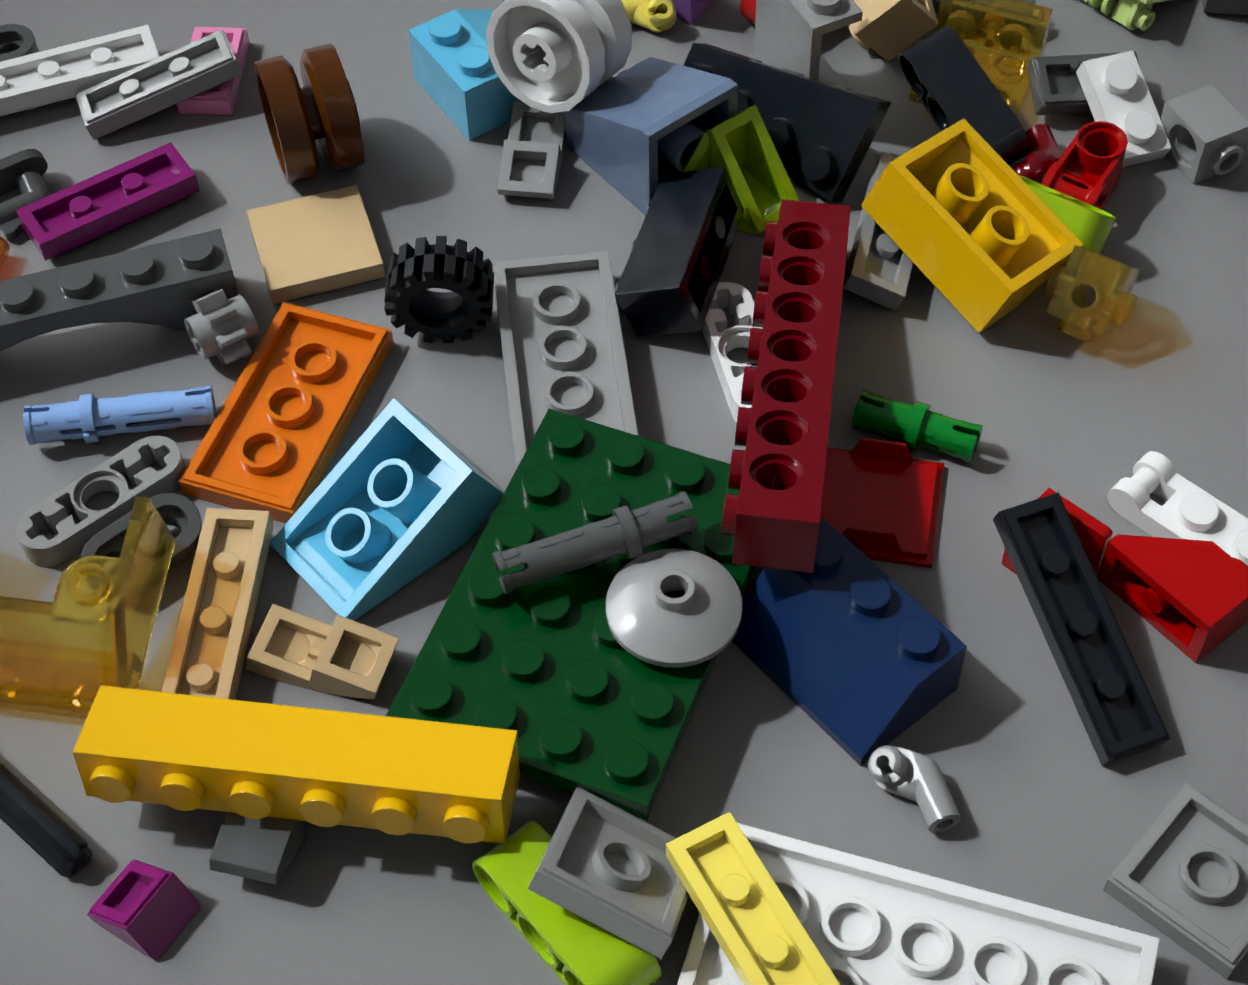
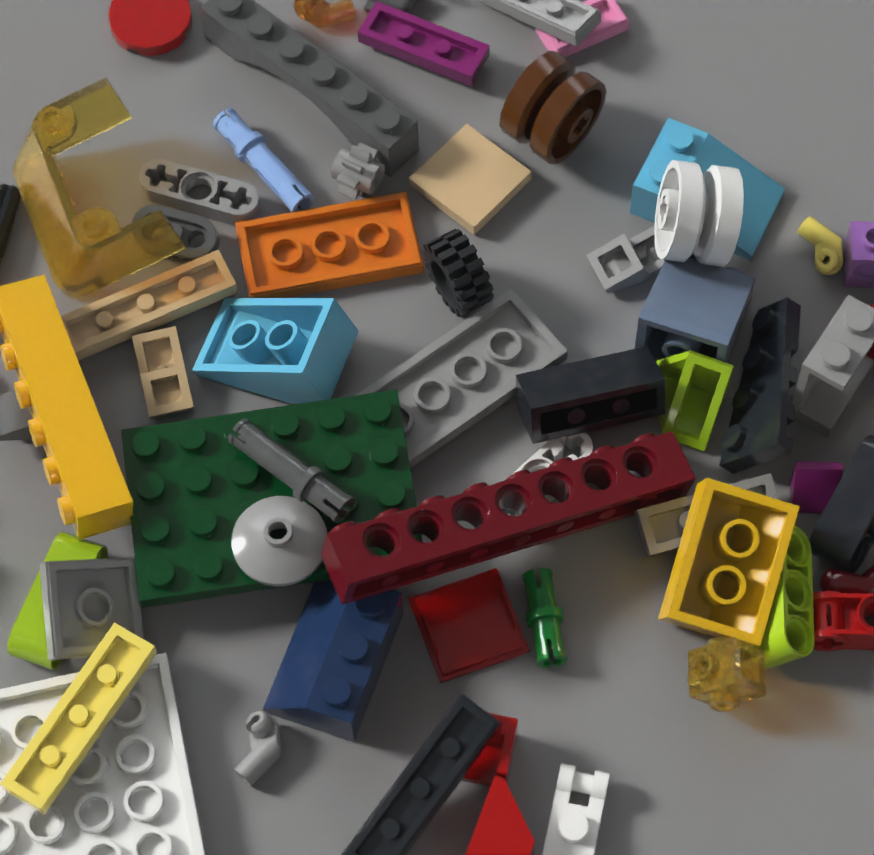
camera: 60 degrees right, 10 degrees up
none -> magenta slope [790,461,843,514]

